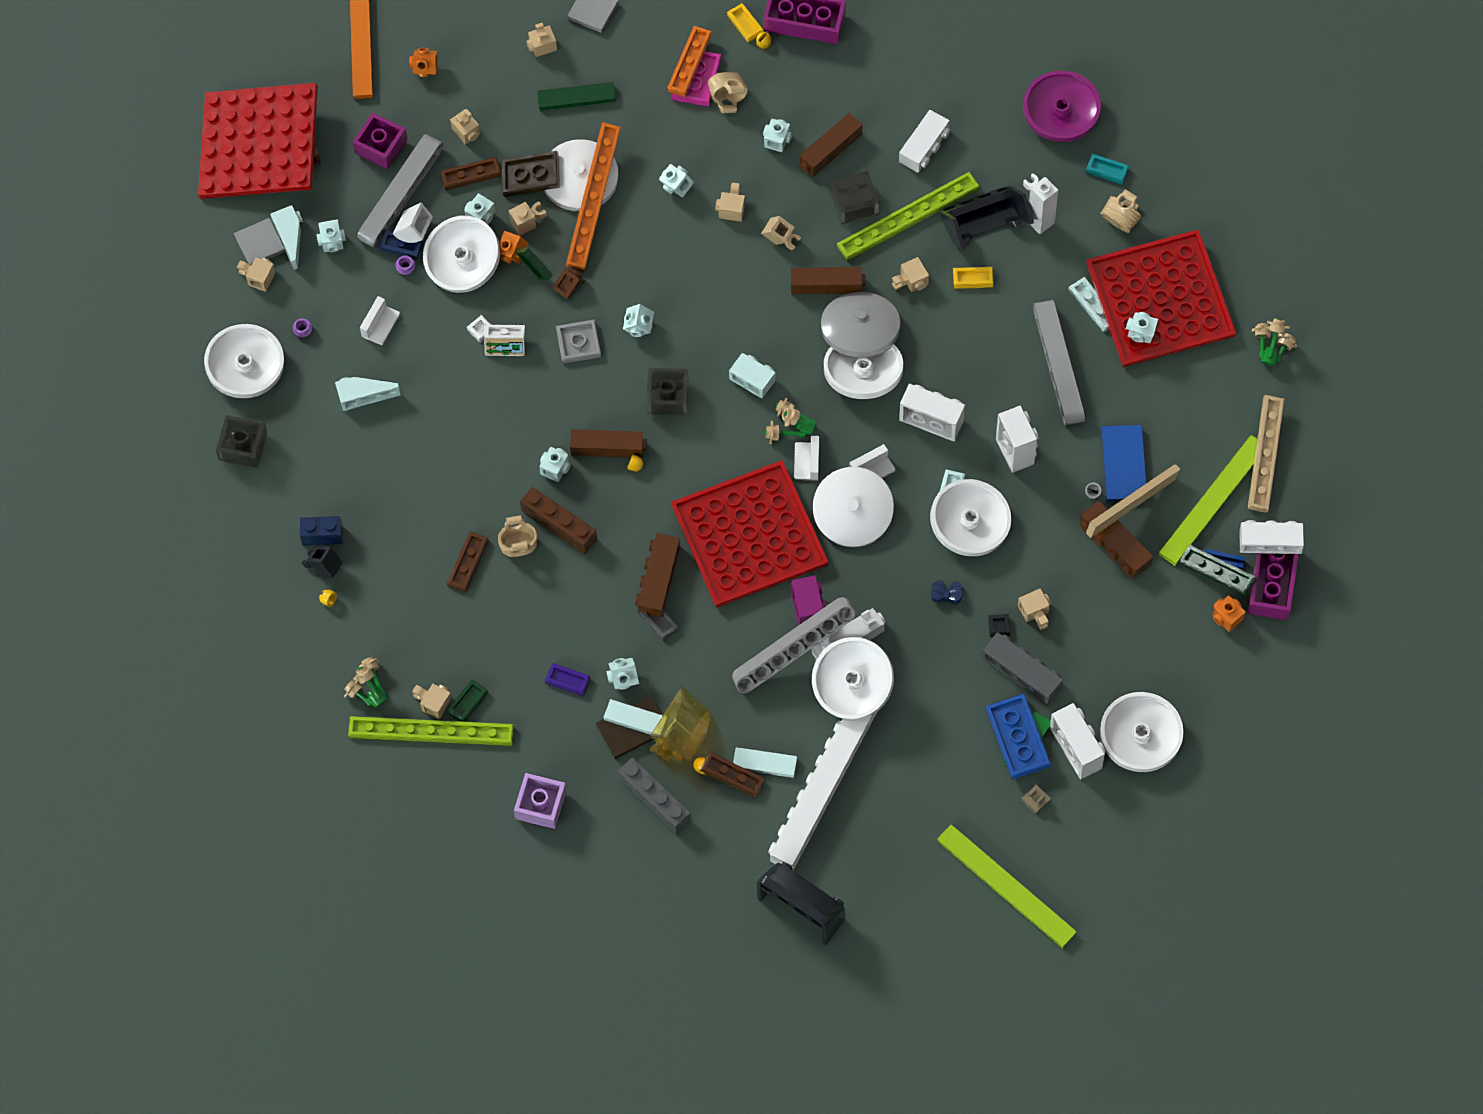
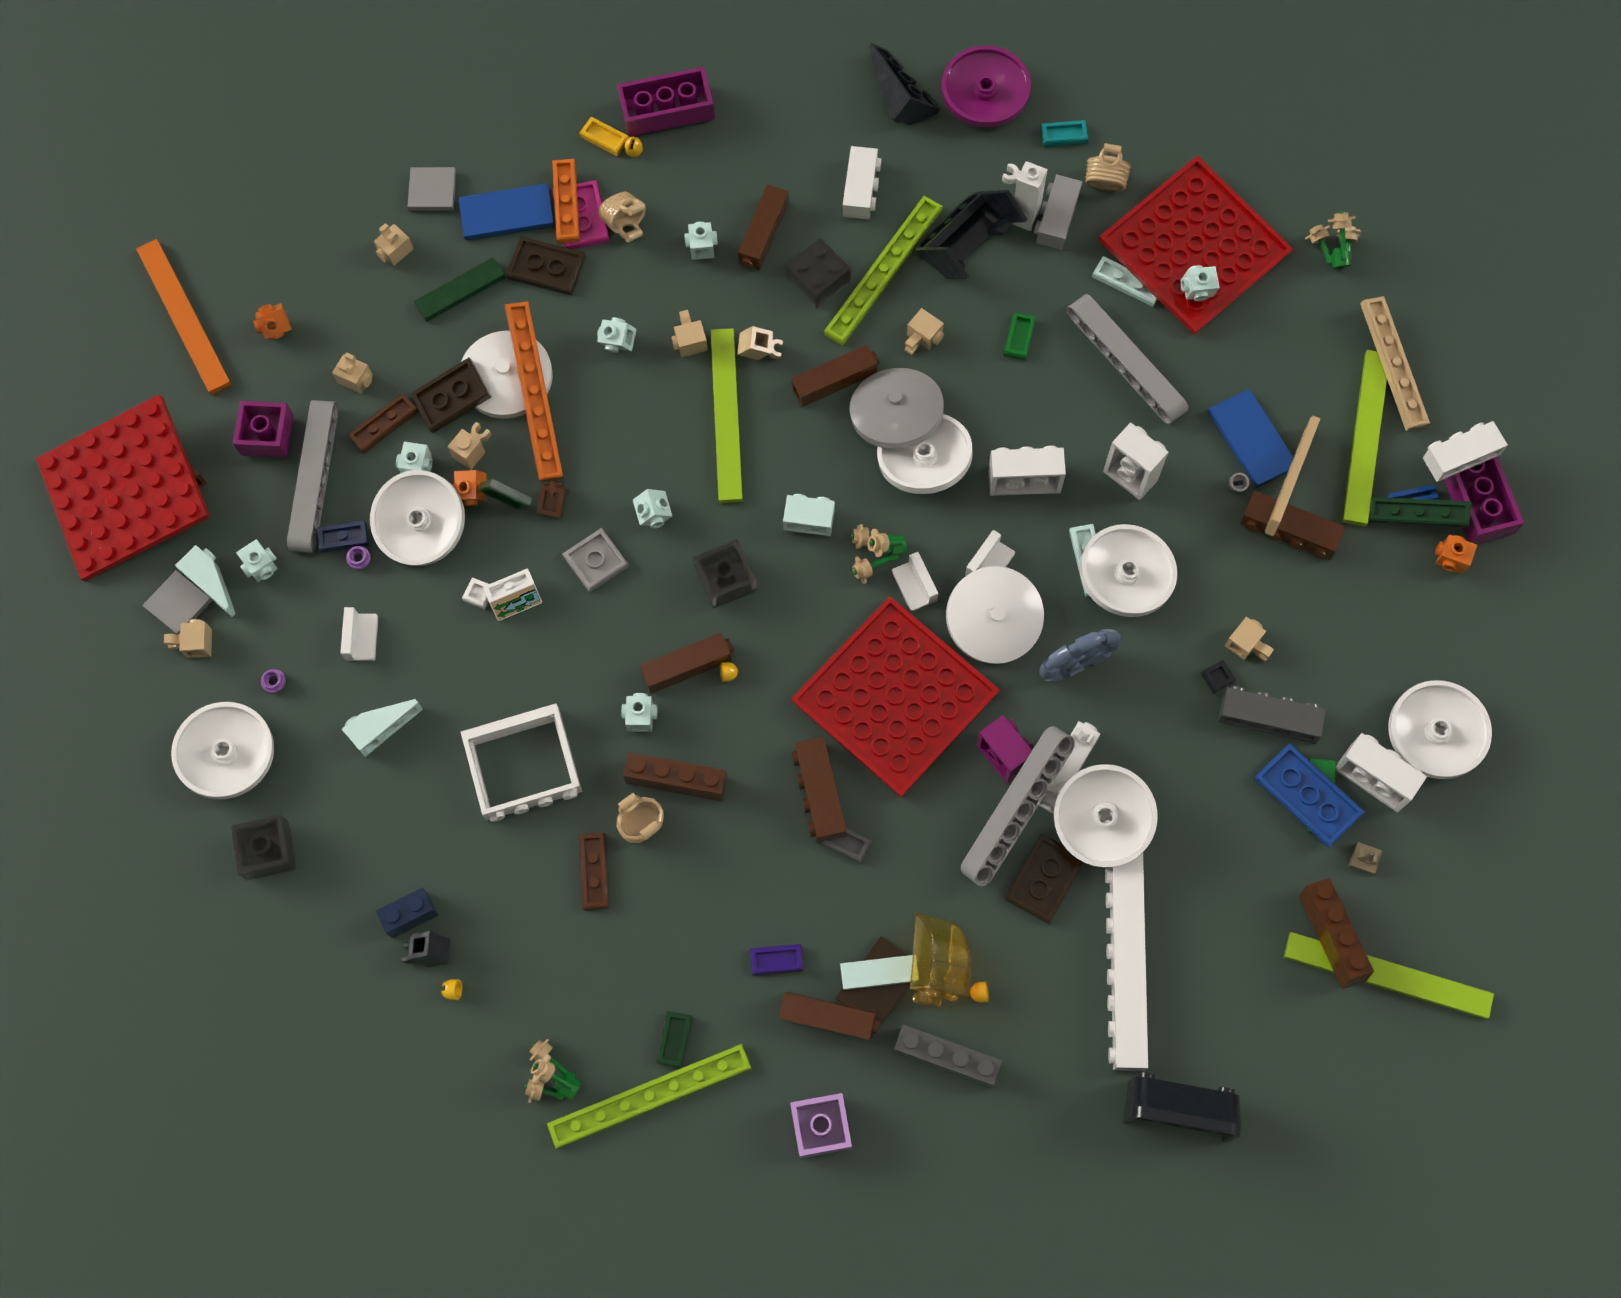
camera: 25 degrees left, 5 degrees up
white brick [393,203,433,243] -> none
tan brick [412,684,452,720] -> none
light aqua brick [606,658,639,689] -> none
reddish brown tile [700,751,765,798] -> none
light aqua tile [733,747,797,778] -> none
dark blue piece [931,580,963,604] -> none
yellow tile [953,267,993,289] -> none
none -> blue tile [459,183,554,240]
none -> white window [461,704,582,822]
none -> dark brown tile [506,236,586,296]
none -> lime tile [711,328,743,503]
none -> reddish brown brick [778,992,881,1040]
none -> black wedge [869,43,940,125]
none -> green tile [1003,312,1036,361]
none -> dark brown tile [1005,834,1083,925]
none -> light grey brick [1034,174,1083,250]
none -> sand blue plate [1039,629,1121,682]
none -> reddish brown brick [1299,878,1374,989]

